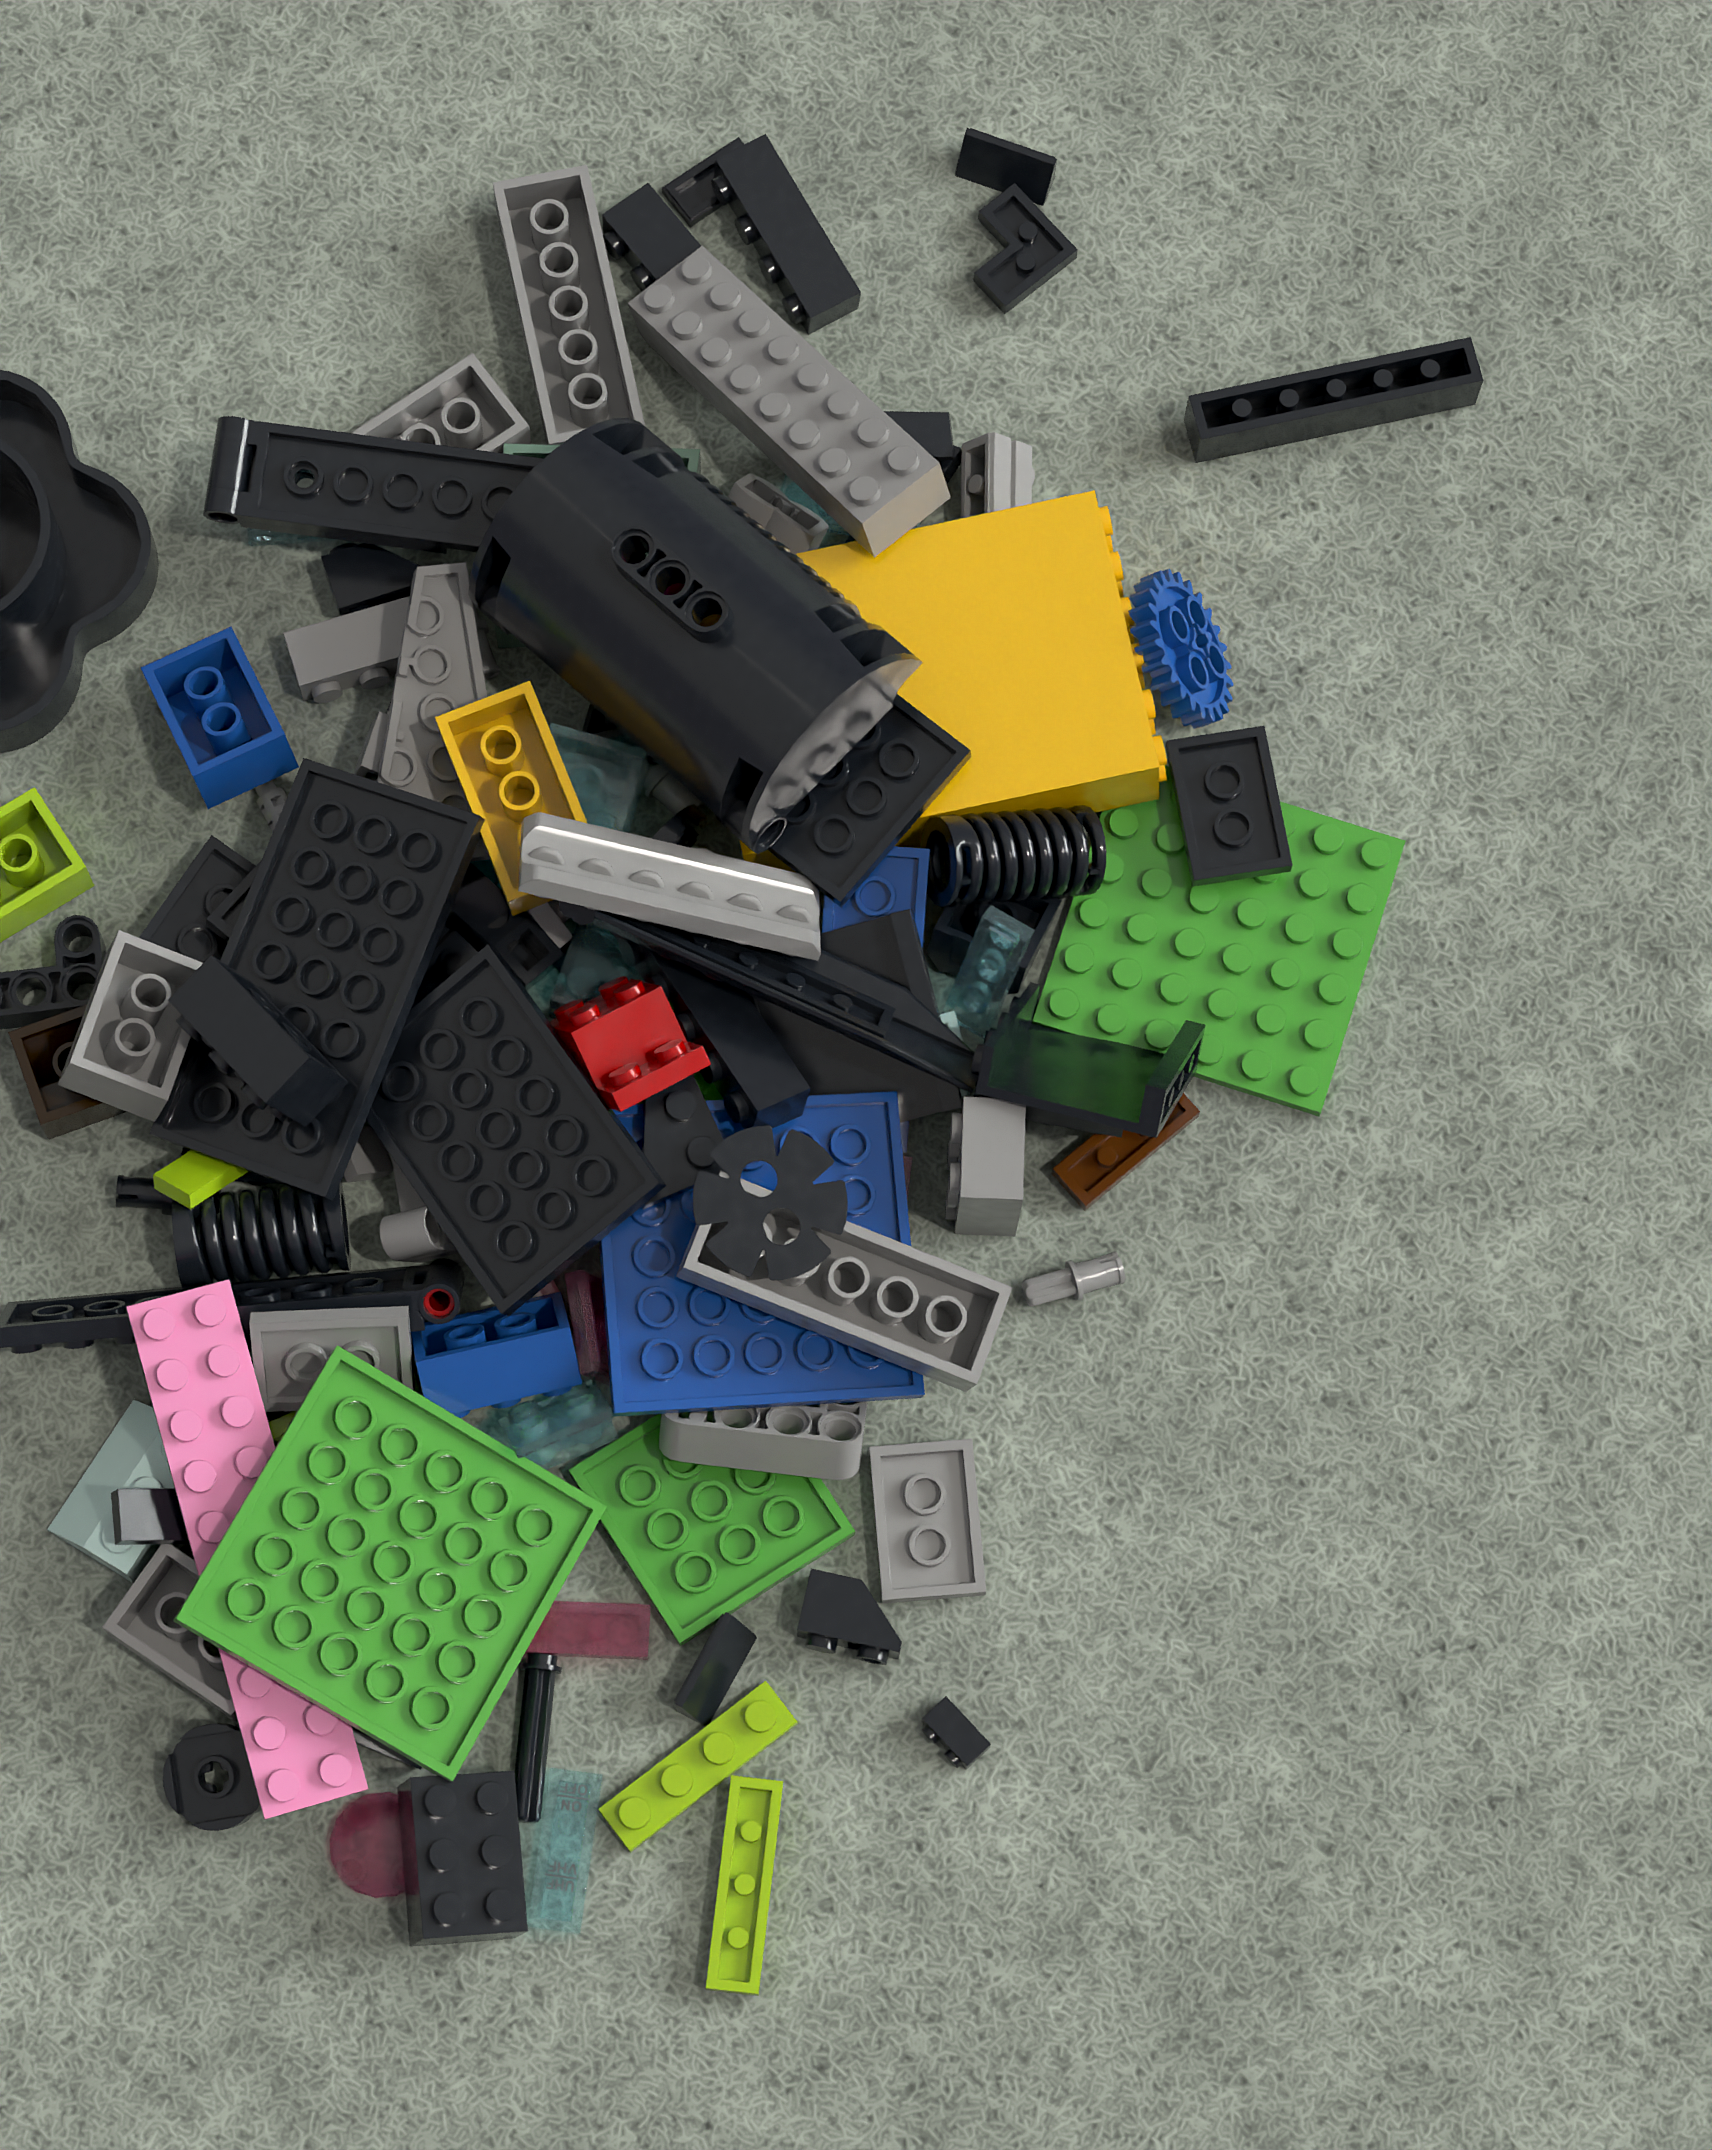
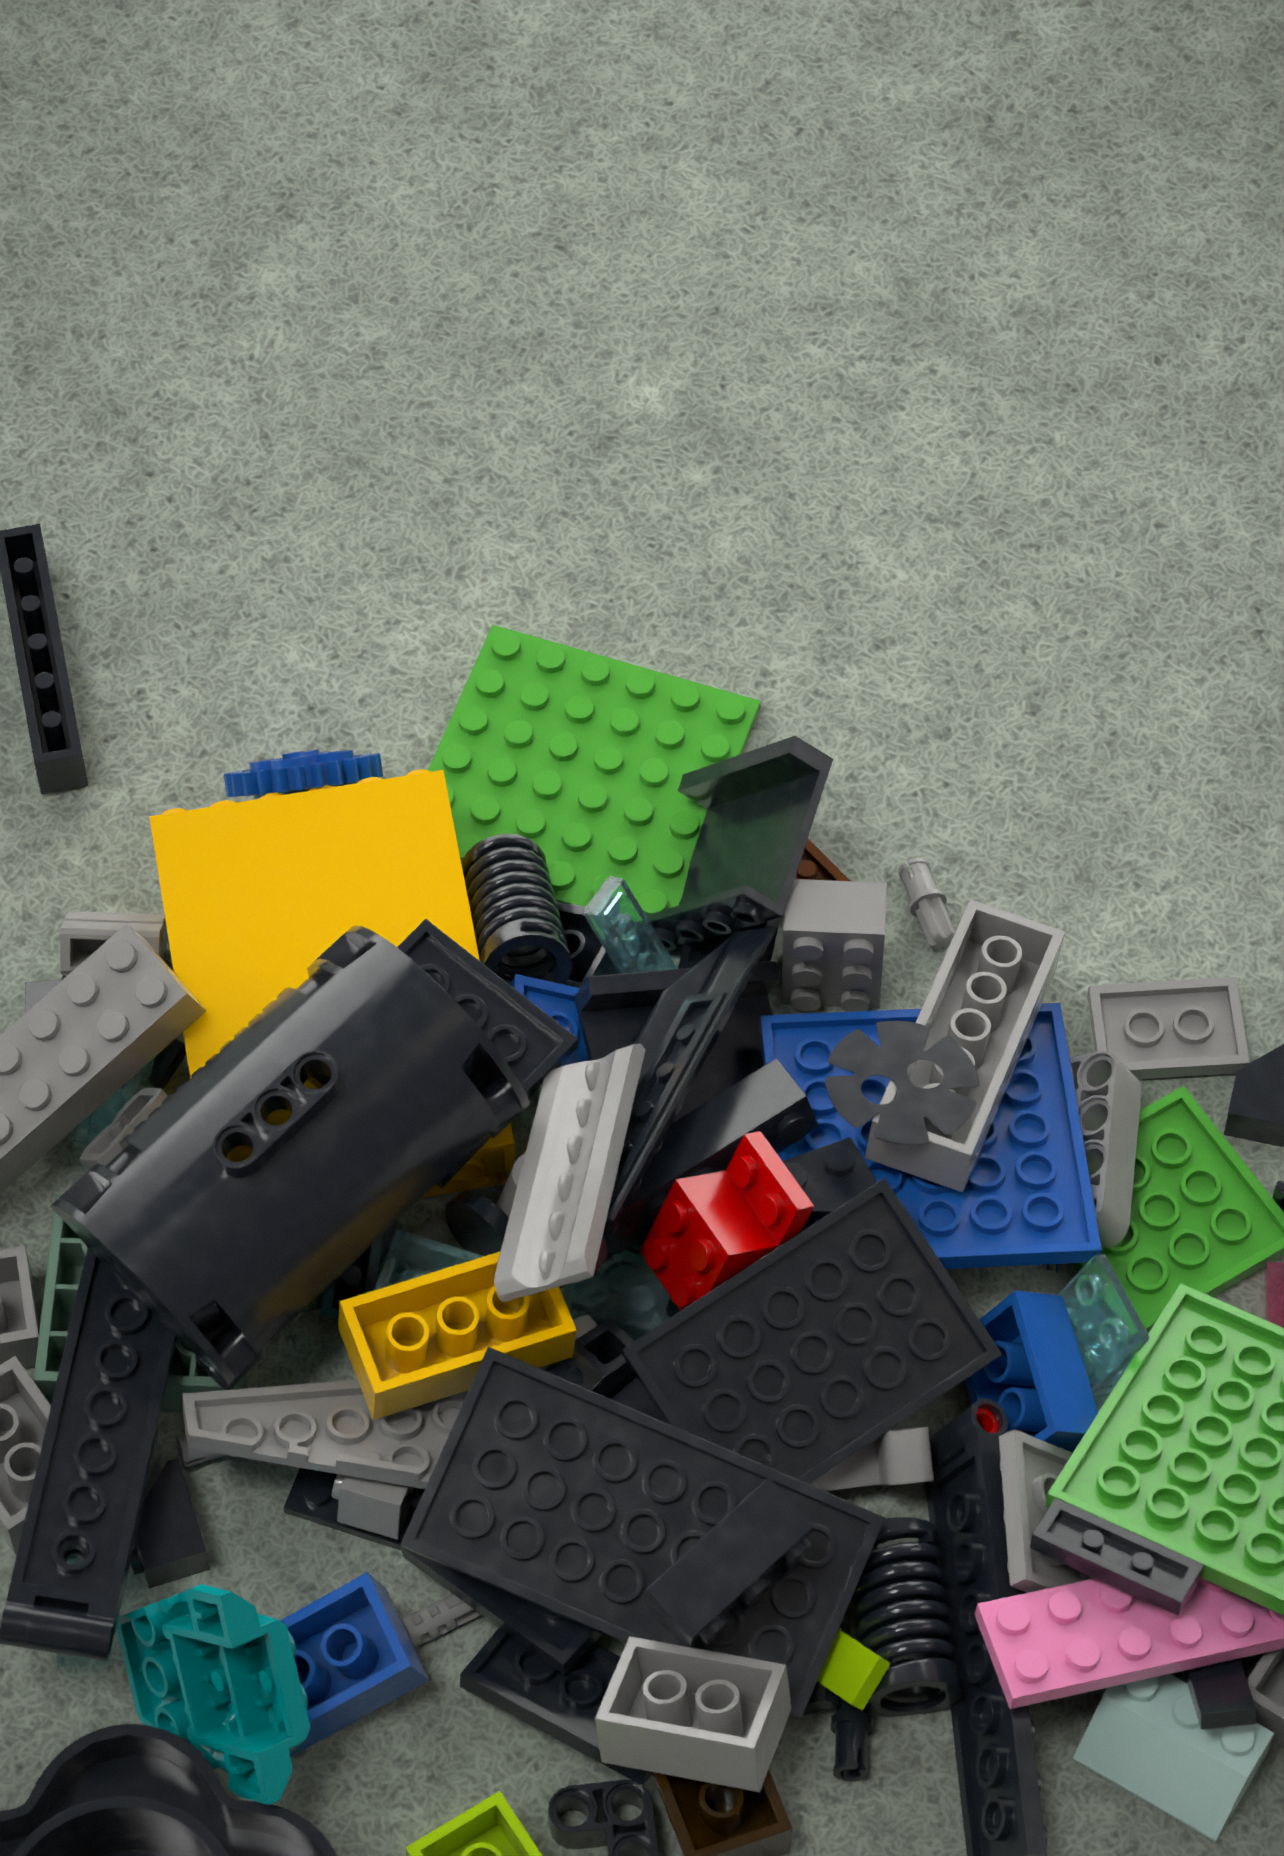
camera: 85 degrees left, 15 degrees down
light grey brick [283,596,409,703] -> none
clear pink tile [565,1270,610,1386] -> none
black plate [1165,726,1293,887] -> none
none -> teal wedge [116,1584,311,1805]
none -> black plate [1030,1497,1204,1616]

